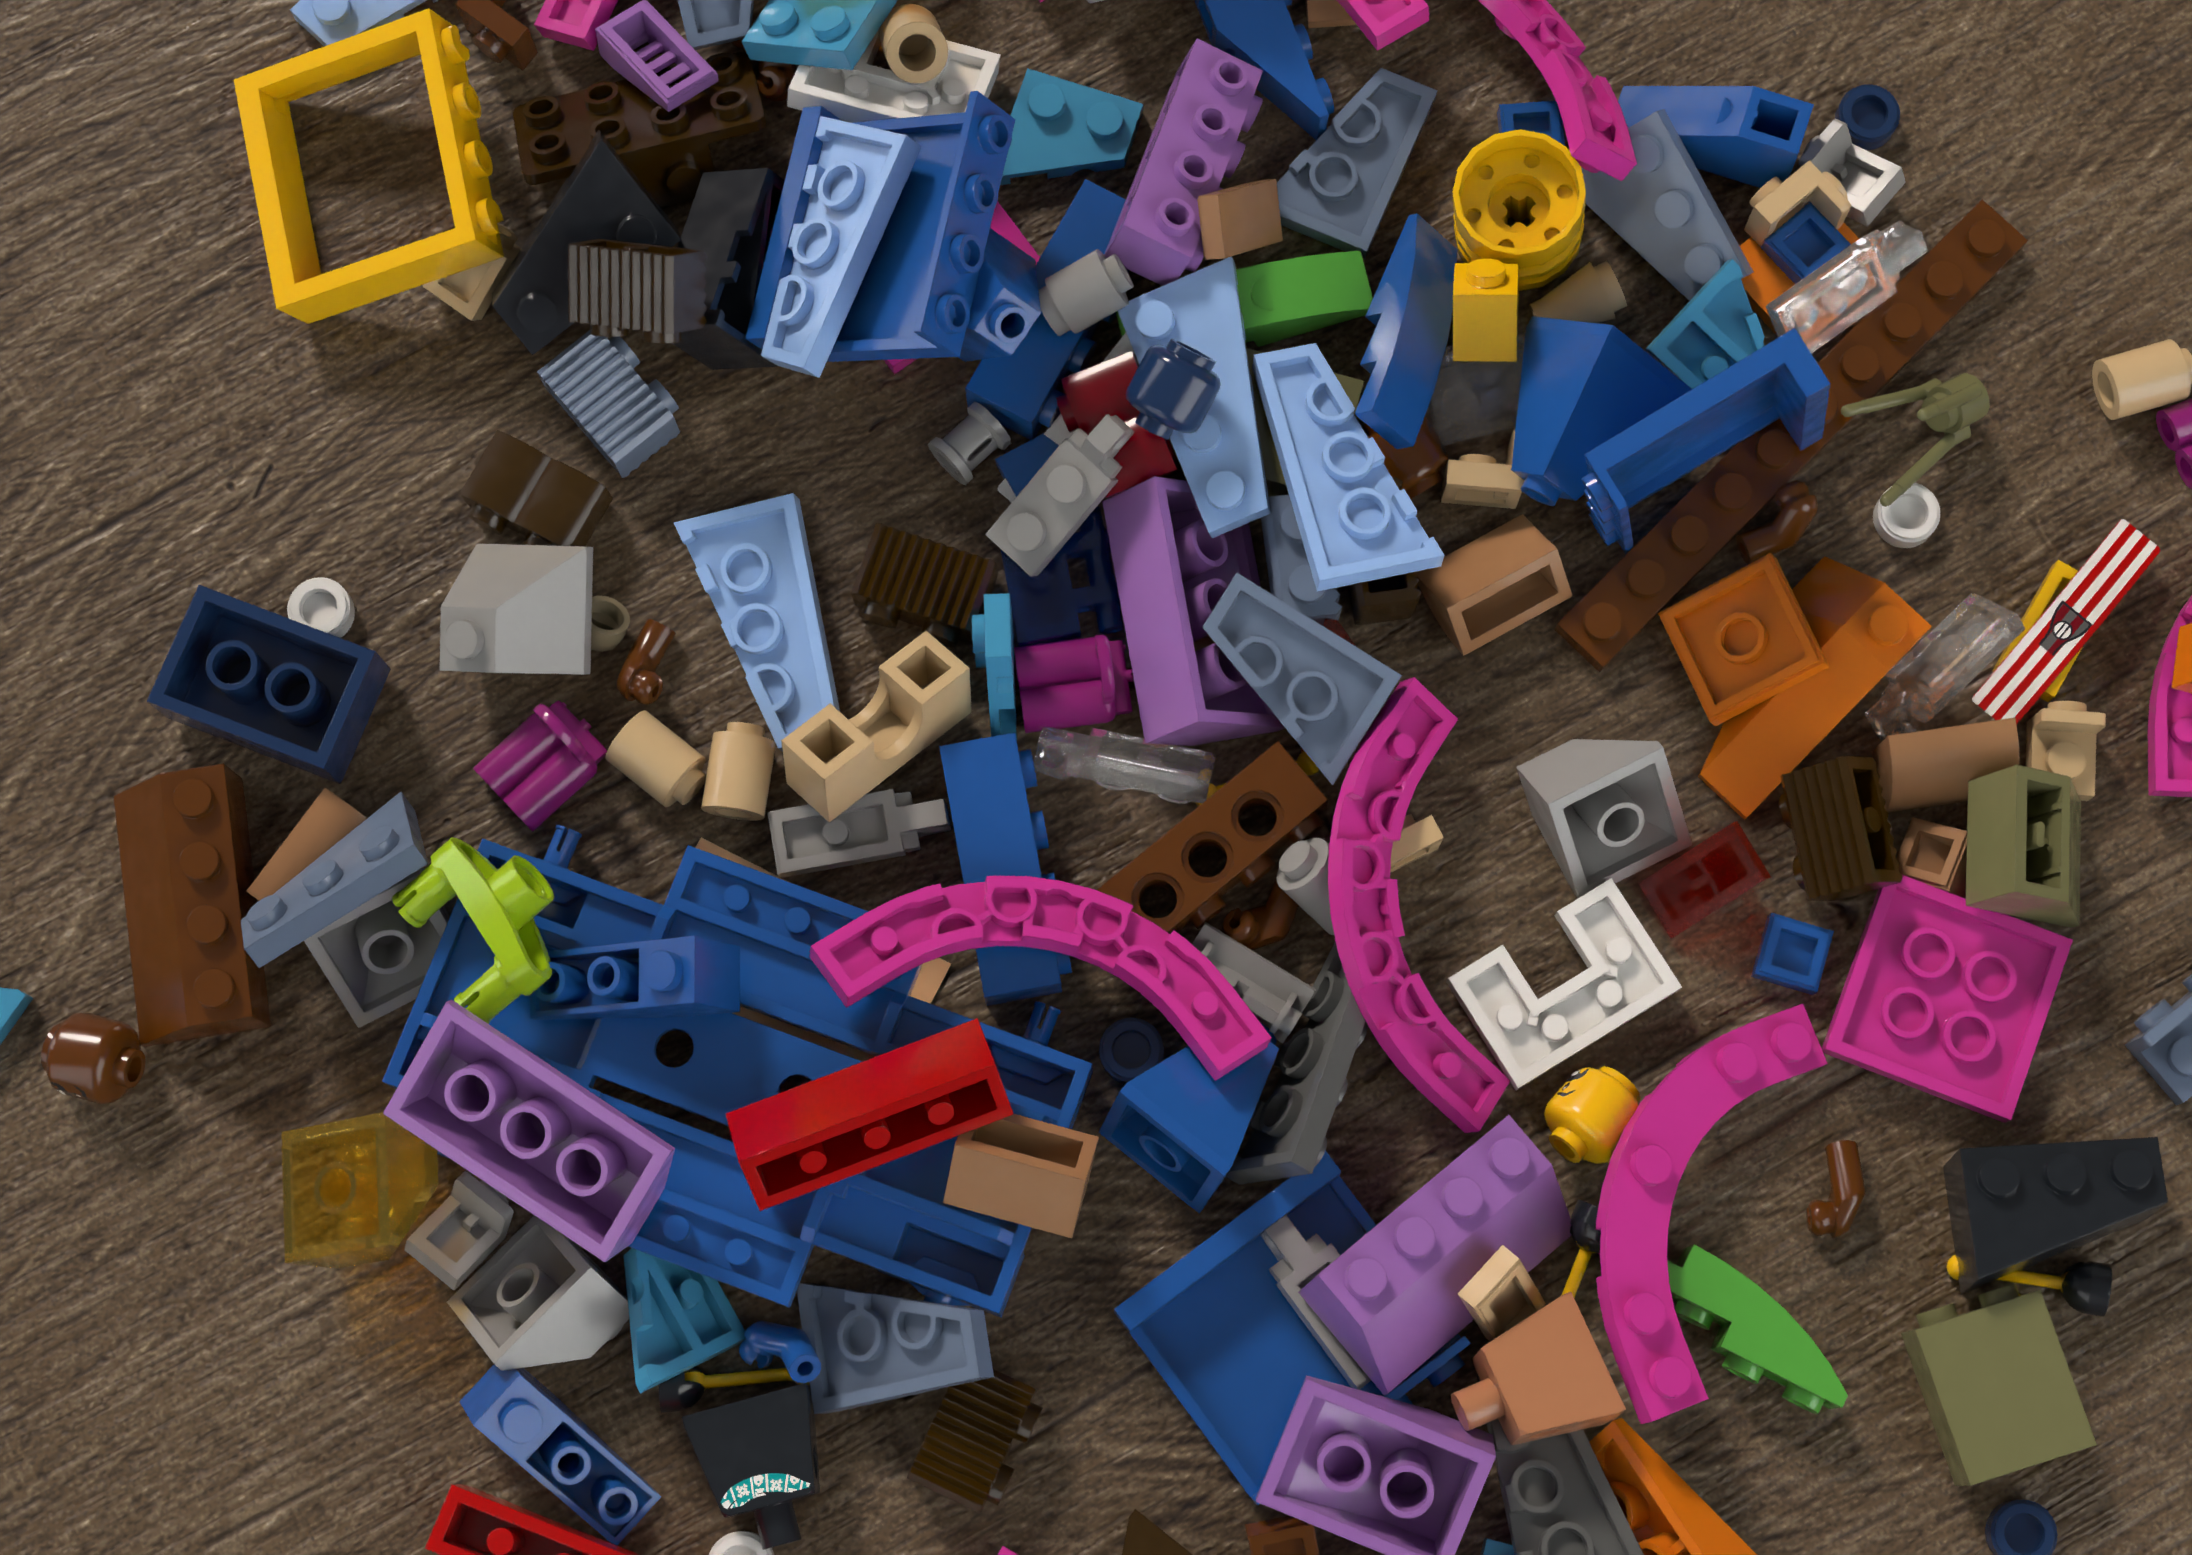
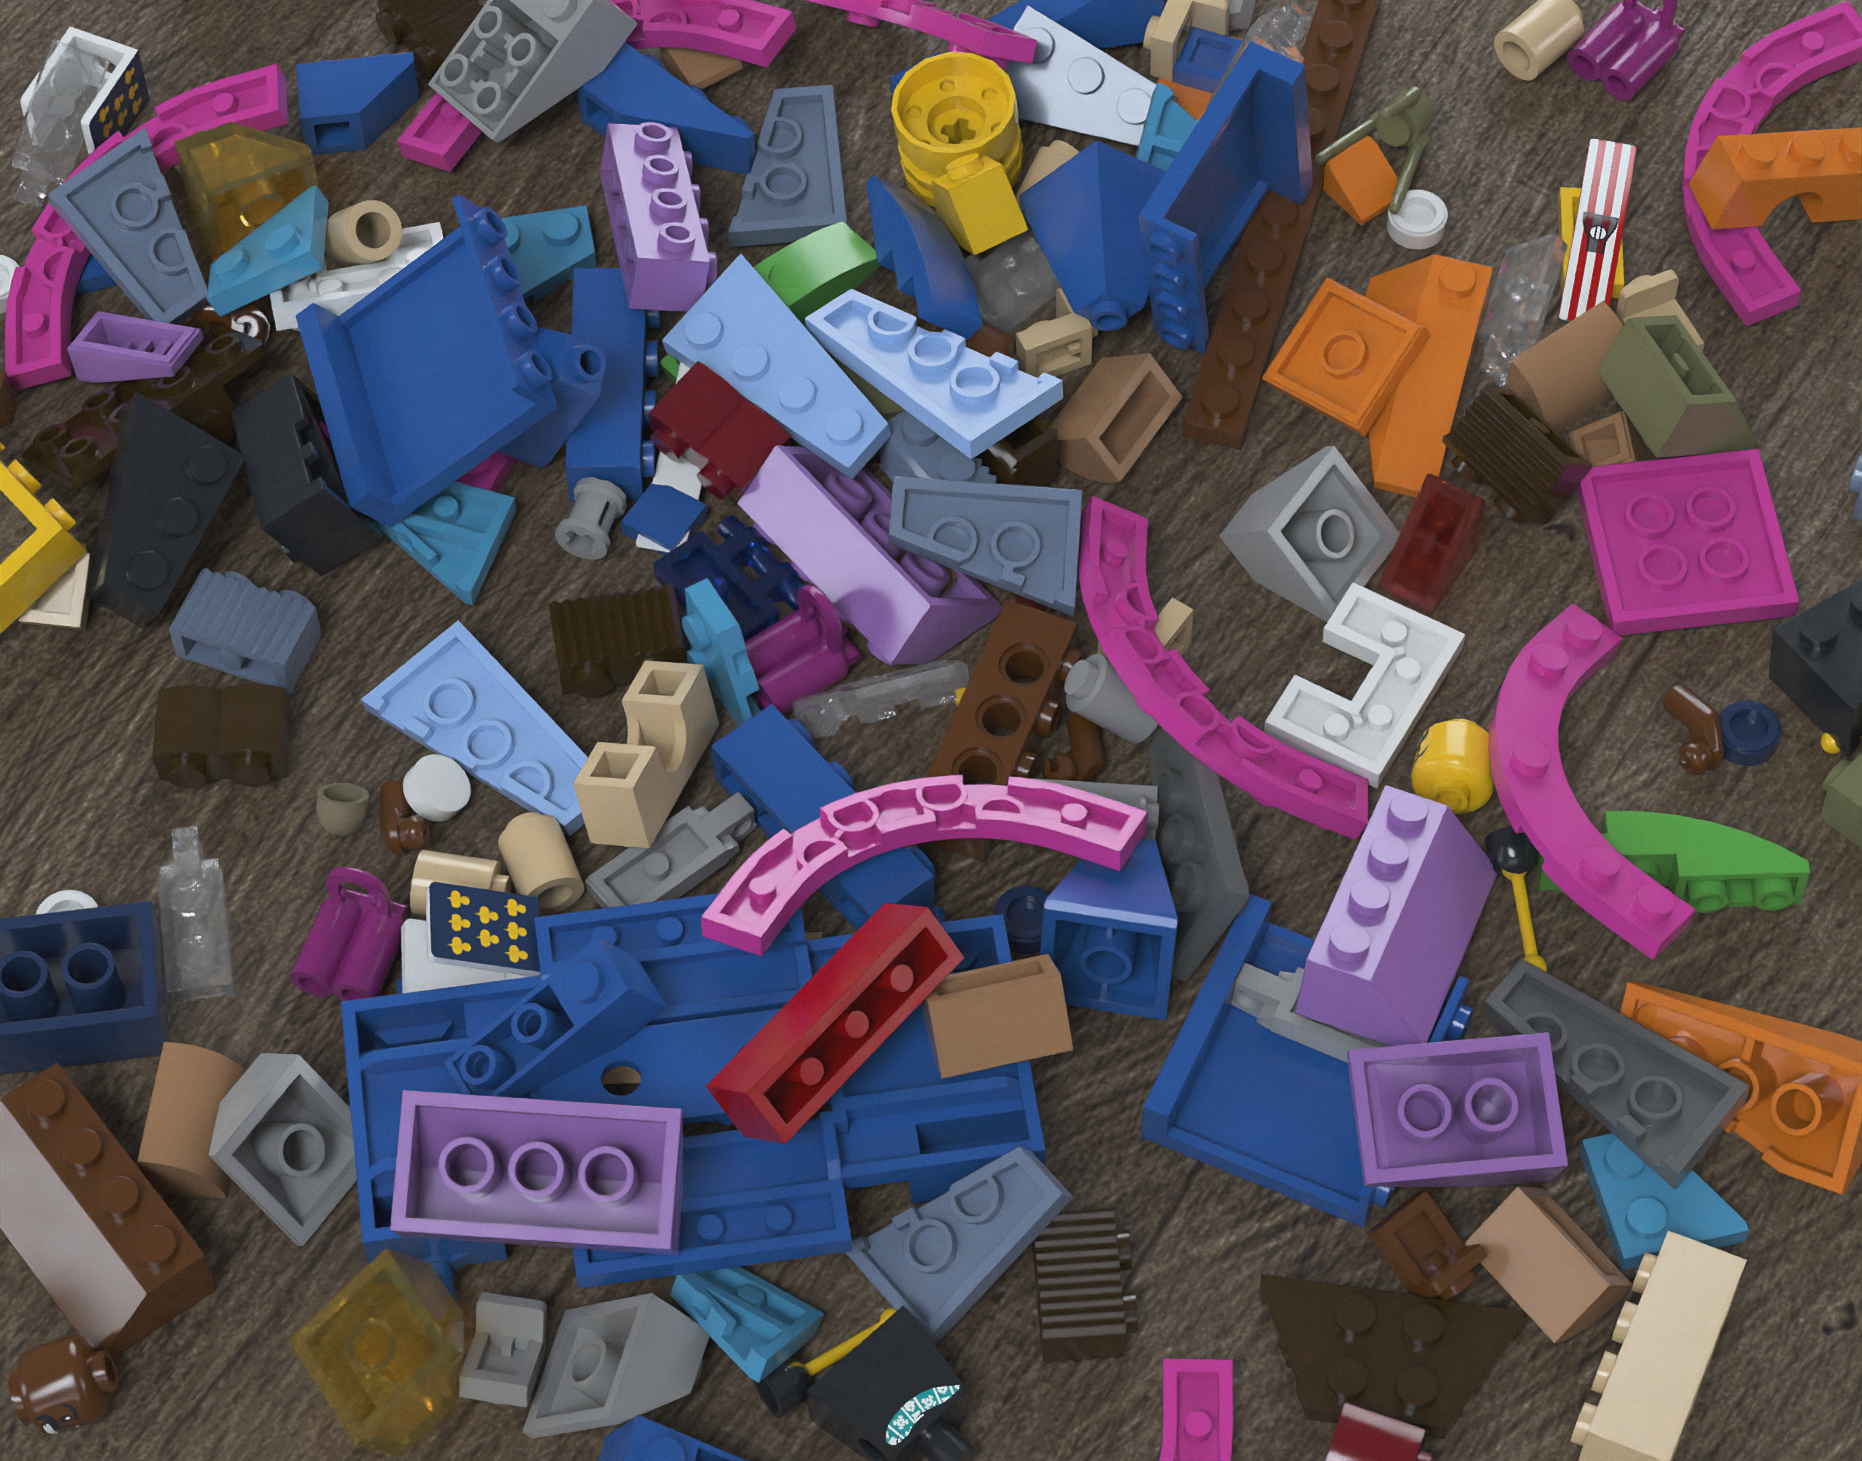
camera: 30 degrees left, 20 degrees down
sand blue wing [240,792,428,968] -> none
lime connector [392,837,554,1024] -> none
light grey slope [440,544,593,675] -> none
dark brown brick [568,239,708,344] -> none
blue arm [739,1321,821,1383] -> none
light blue wing [761,116,922,378] -> none
light grey hinge [985,414,1135,577] -> none
light grey brick [1039,249,1133,336] -> none
dark blue head [1126,338,1221,440] -> none
medium nougat tile [1197,179,1283,260] -> none
nougat torso [1451,1292,1626,1445] -> none
tan tile [1458,1245,1546,1342] -> none
reddish brown arm [1736,480,1818,564] -> none
blue tile [1751,913,1834,995] -> none
none -> clear hinge [157,826,236,1003]
none -> dark azure wing [378,481,516,606]
none -> piece [401,882,541,993]
none -> white tile [403,754,471,822]
none -> orange slope [1323,136,1398,226]
none -> dark blue tile [1720,700,1781,766]

